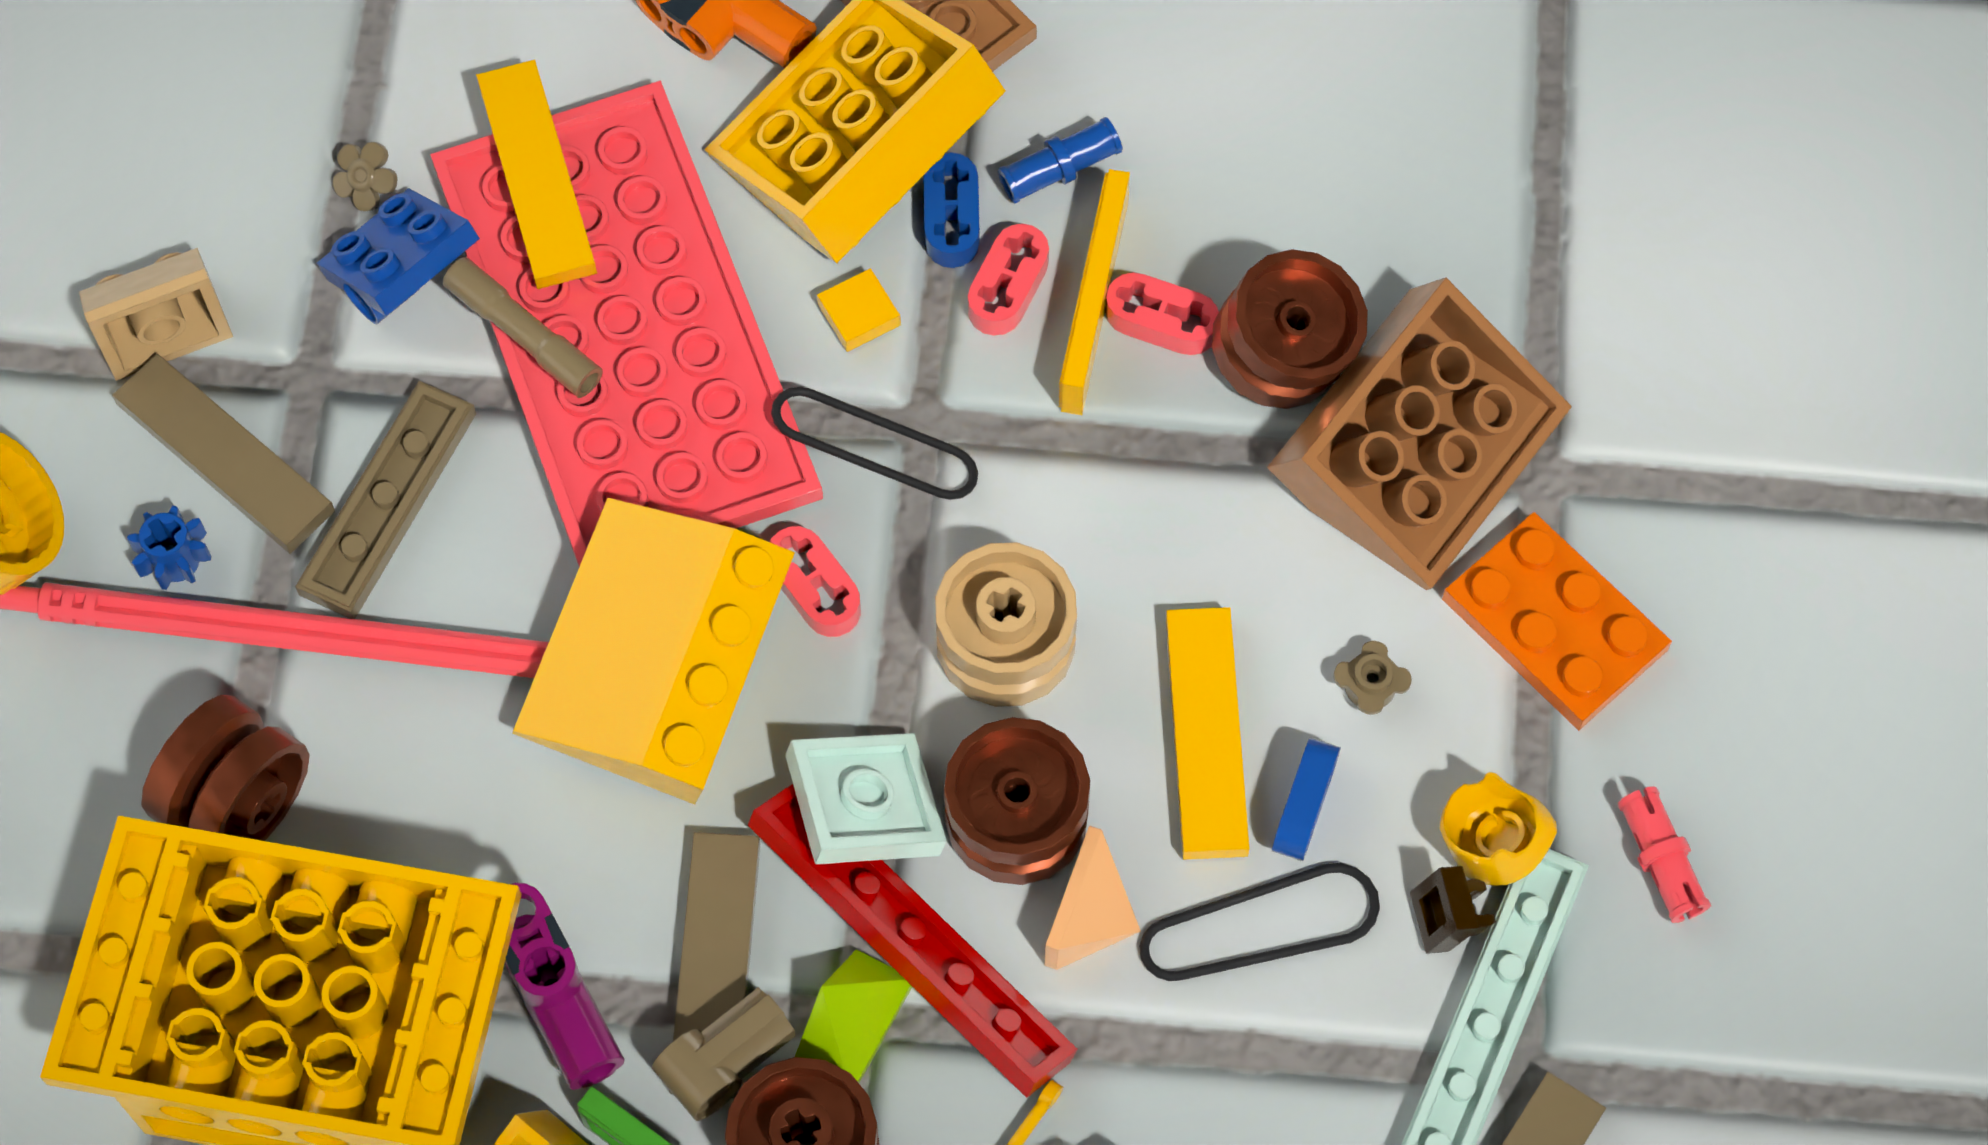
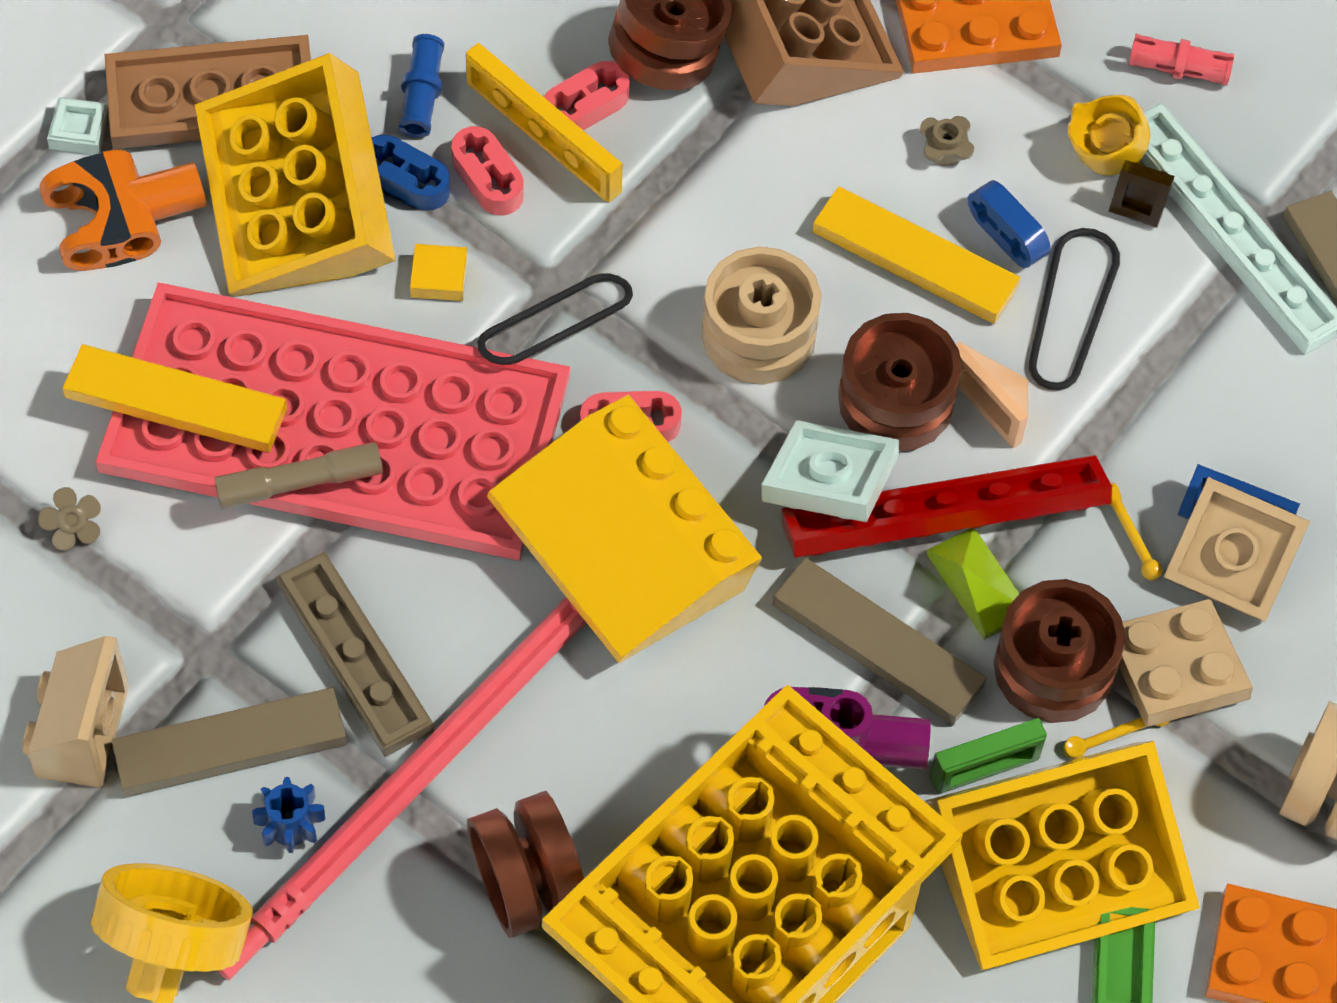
camera: 60 degrees left, 5 degrees down
blue plate [316,188,480,324] -> none
dark tan piece [652,987,795,1121] -> none

